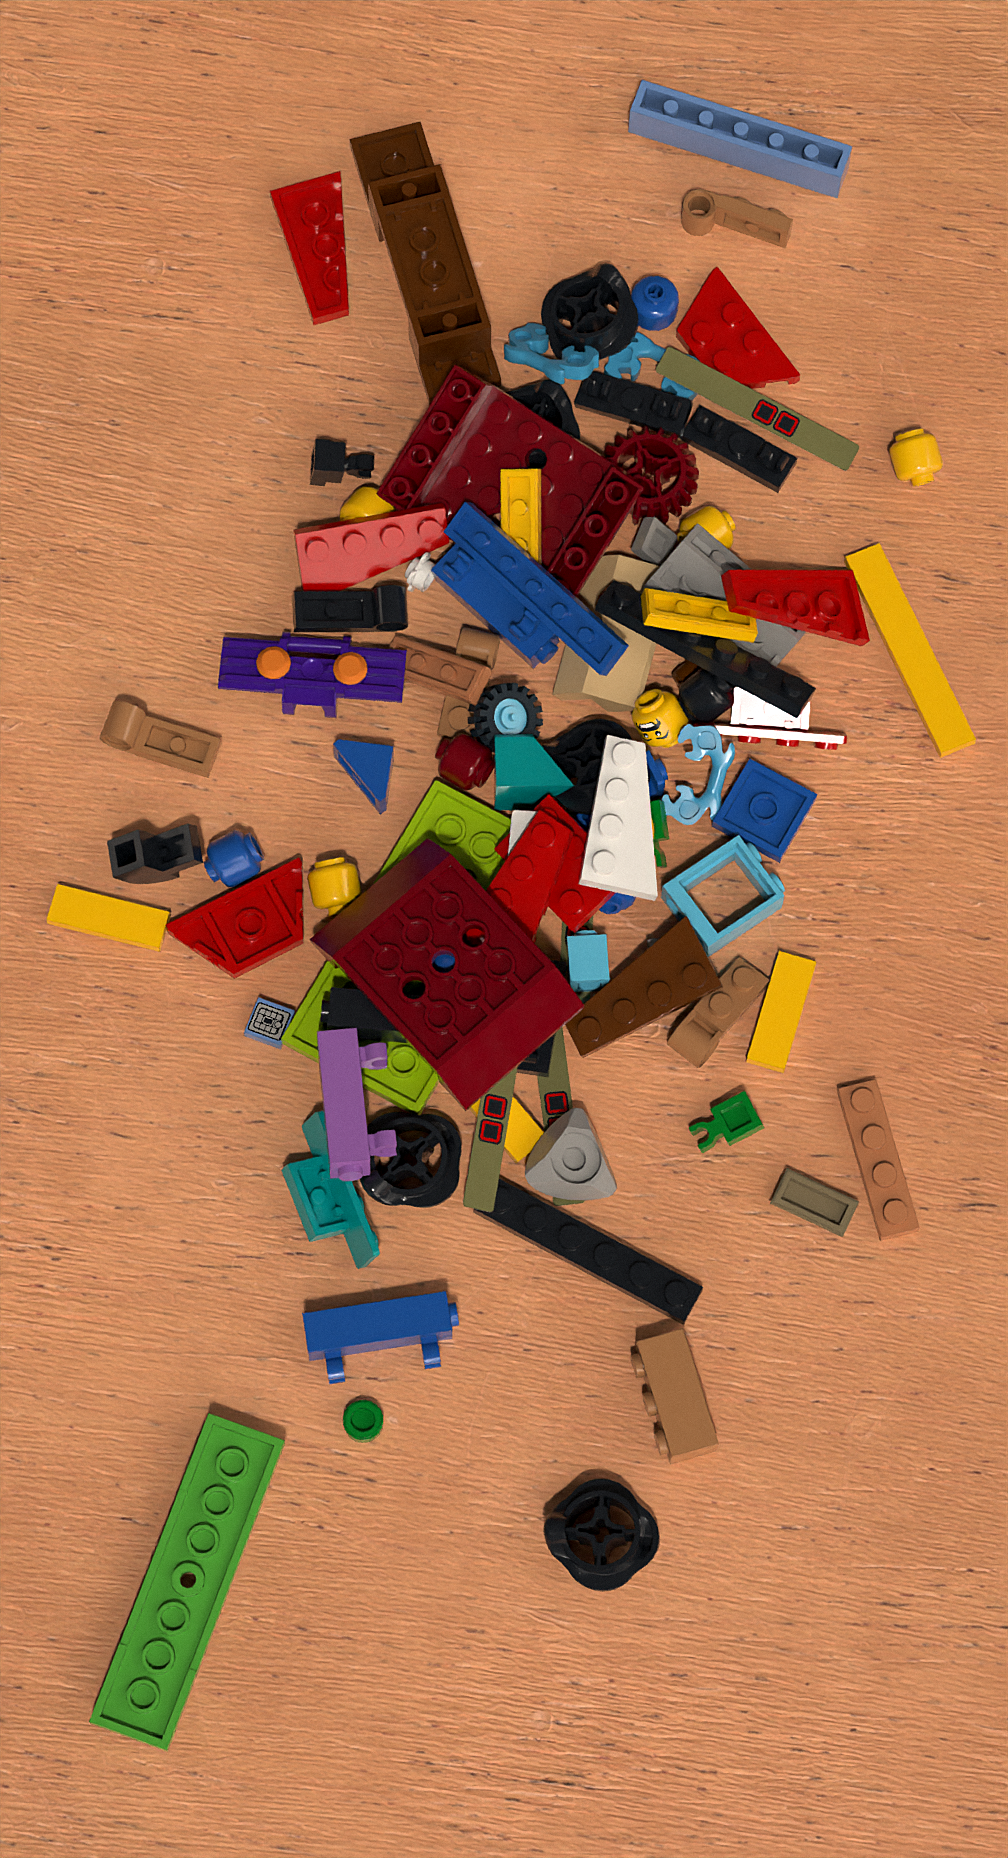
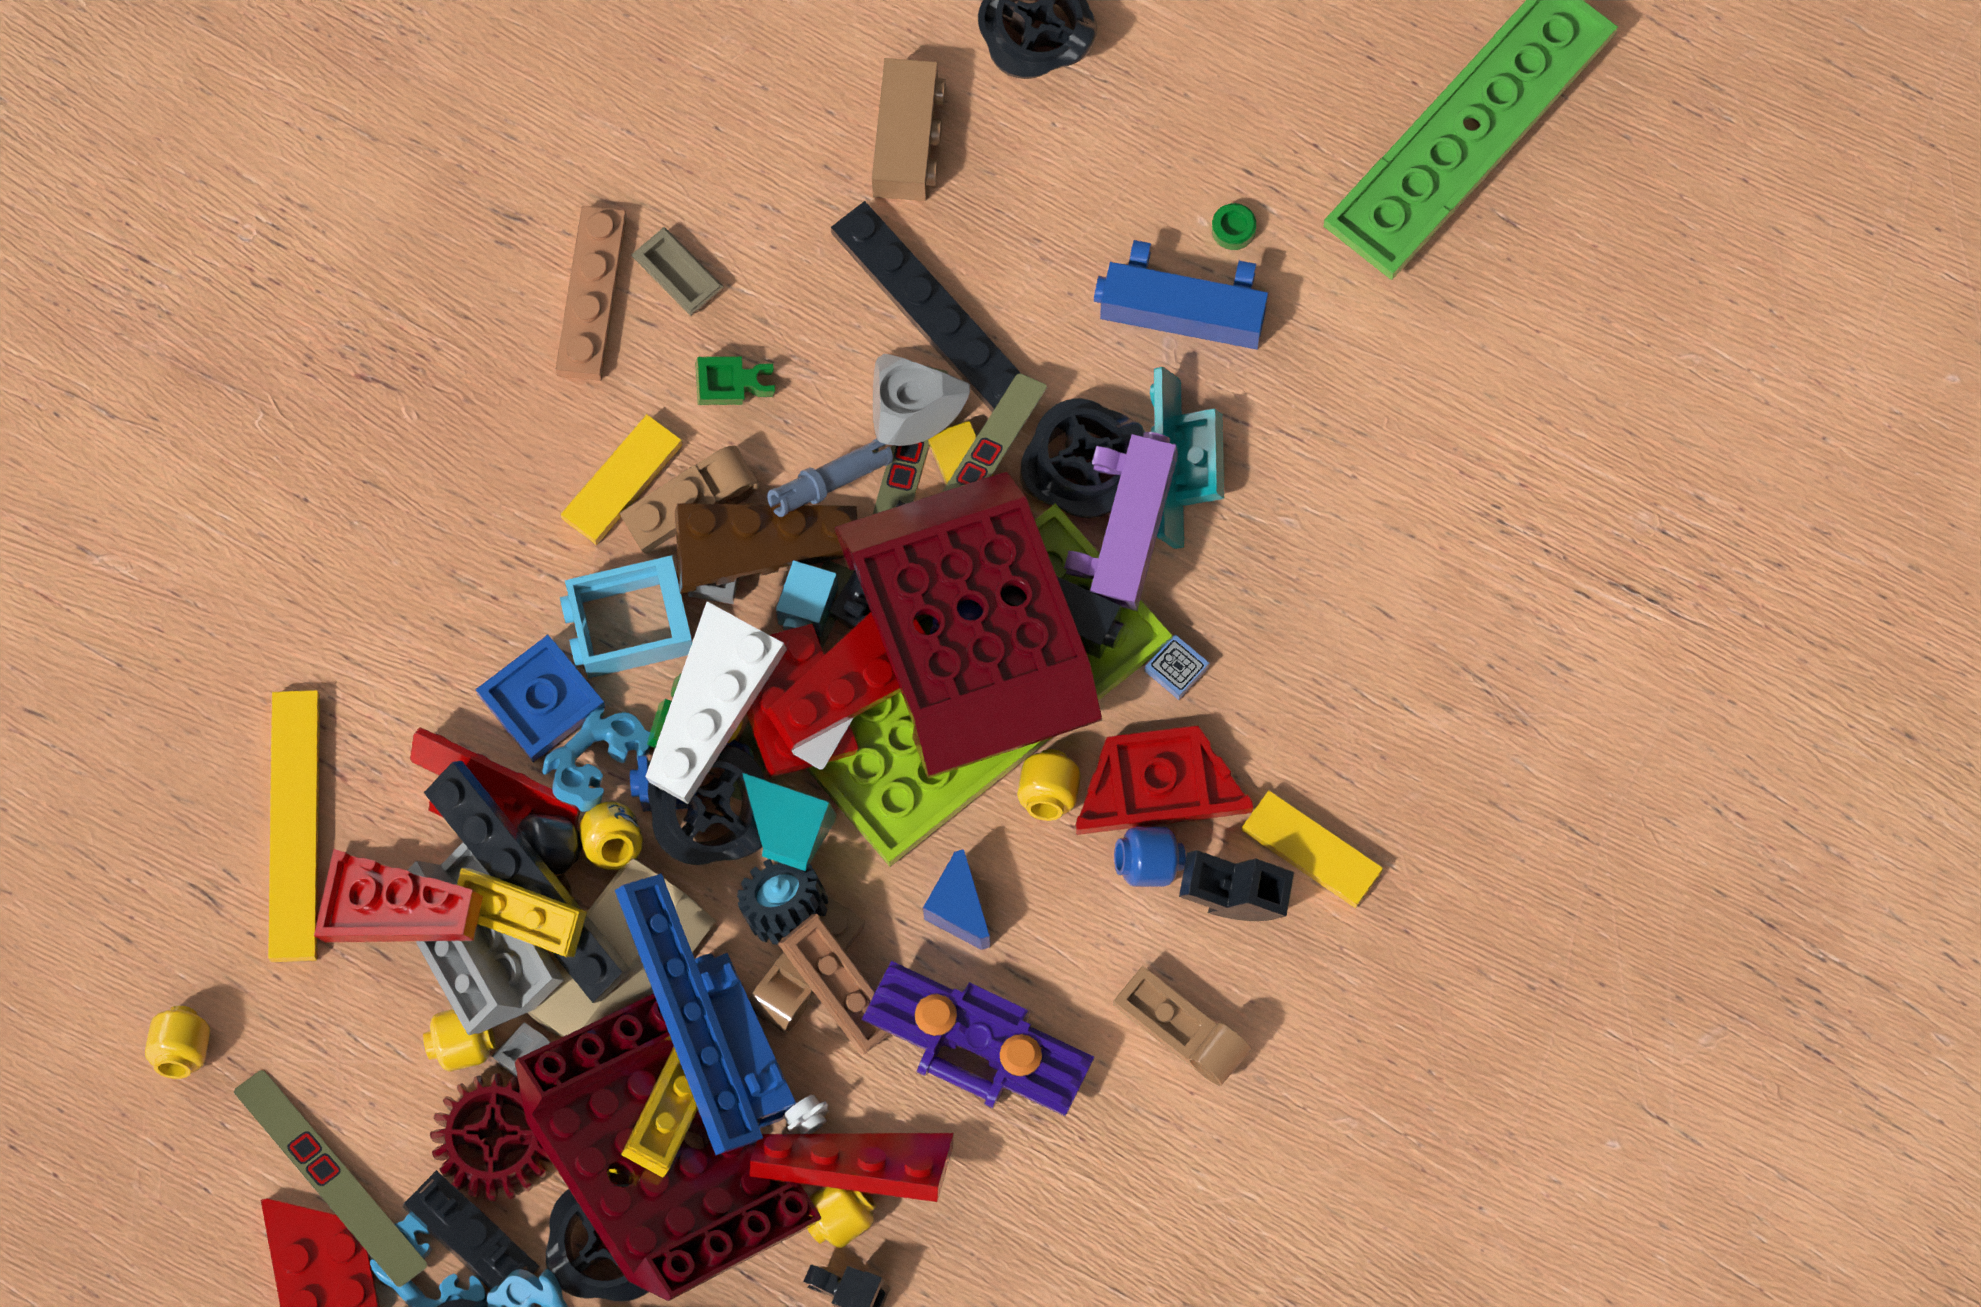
camera: 155 degrees left, 0 degrees up
black plate [292,585,408,632] -> none
dark red head [435,733,494,790] -> none
black plate [680,405,798,493] -> none
none -> sand blue pin [767,438,893,517]

